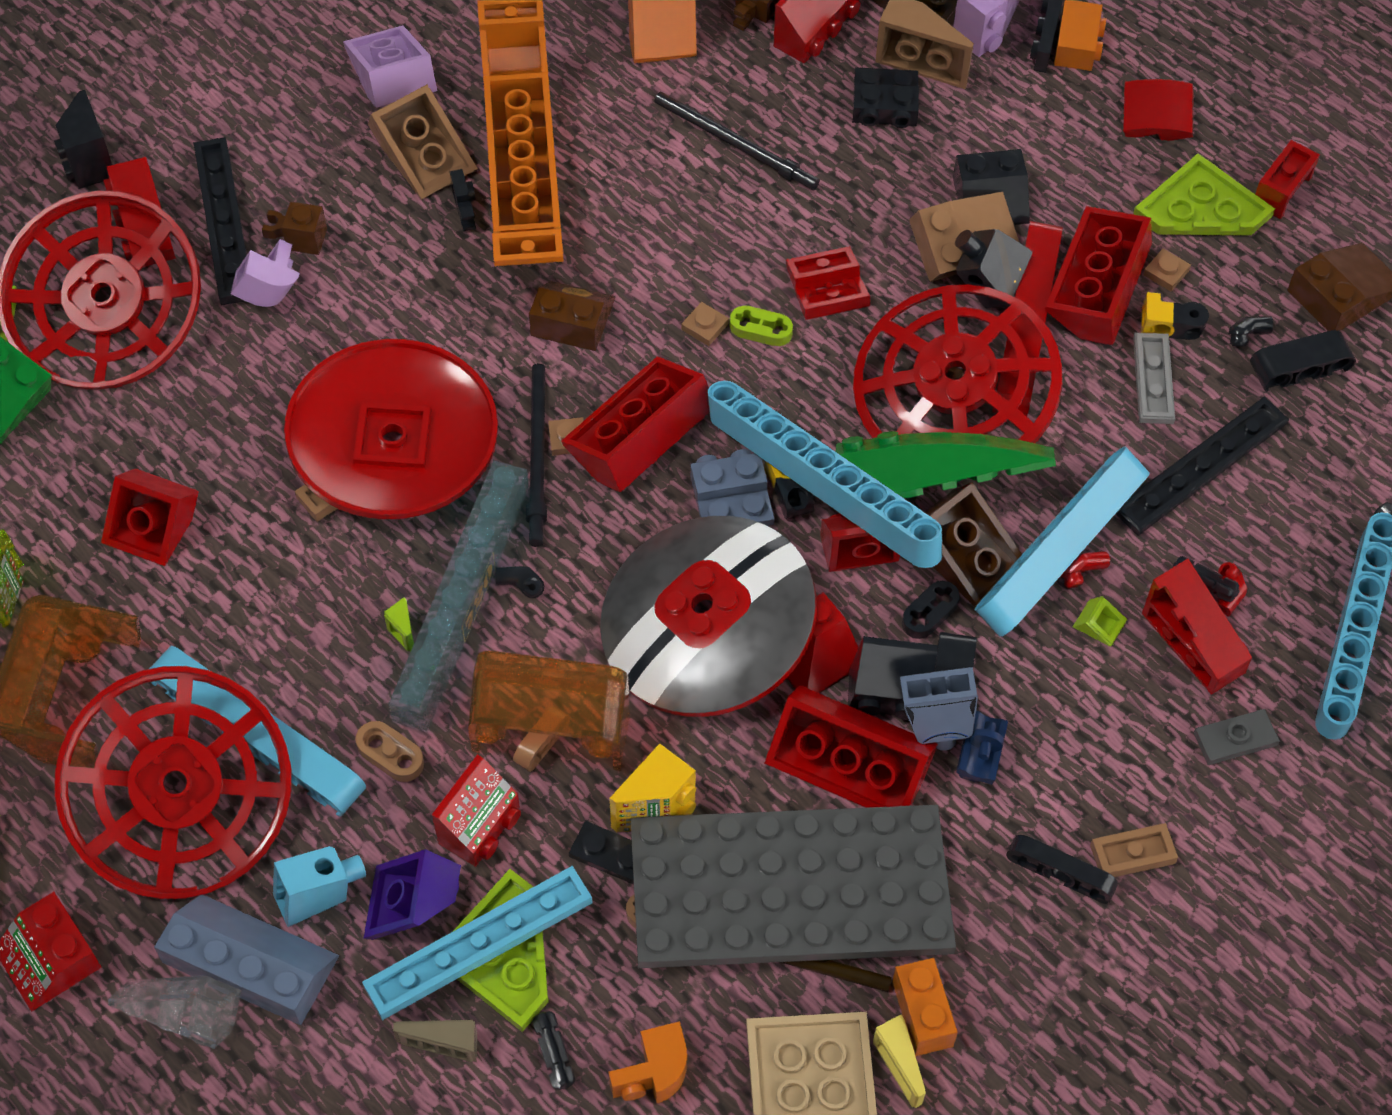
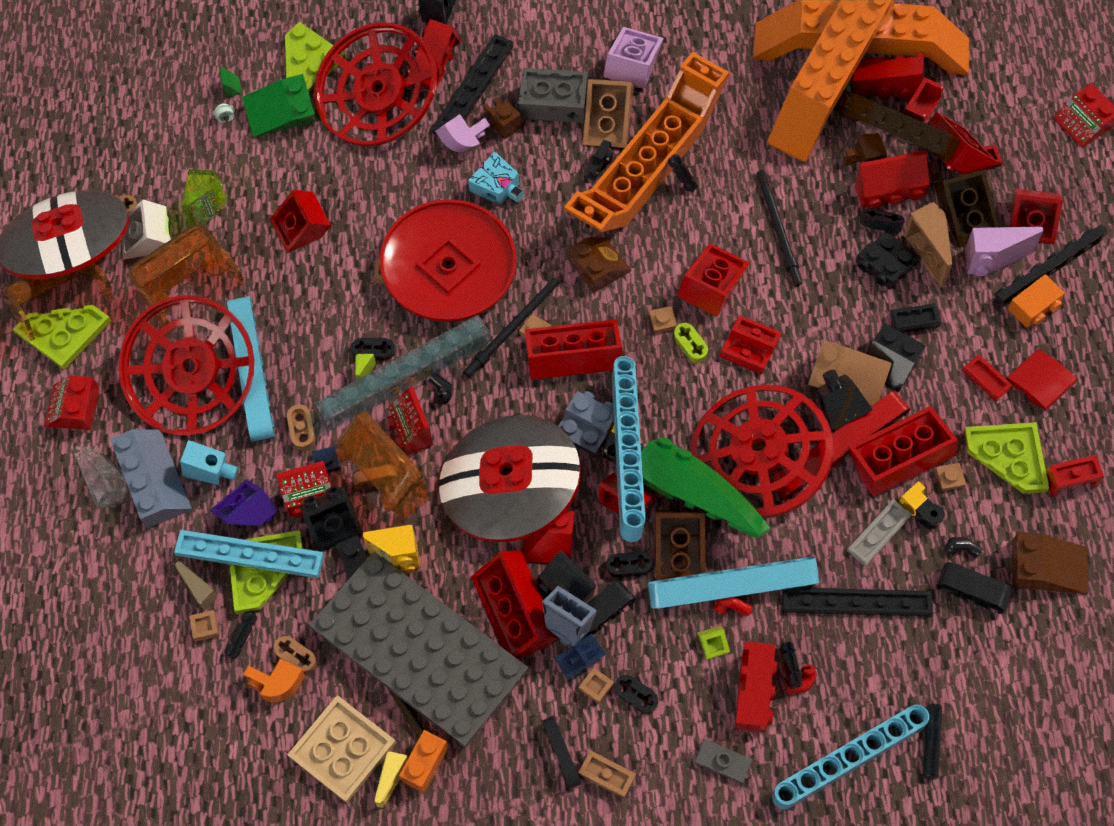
camera: 45 degrees right, 5 degrees up
none -> medium nougat plate [189,610,219,642]
none -> medium nougat beam [273,636,317,674]
none -> black plate [299,486,363,552]
none -> dark blue plate [312,446,341,473]
none -> black beam [351,338,395,361]
none -> red slope [387,387,433,455]
none -> medium azure torso [468,152,524,205]
none -> dark grey piece [518,68,588,123]
none -> medium nougat plate [579,668,614,704]
none -> black beam [615,675,658,714]
none -> black axle [668,154,698,193]
none -> red slope [677,243,749,316]
none -> black beam [860,208,905,233]
none -> black plate [889,303,941,333]
none -> red tile [962,354,1013,402]

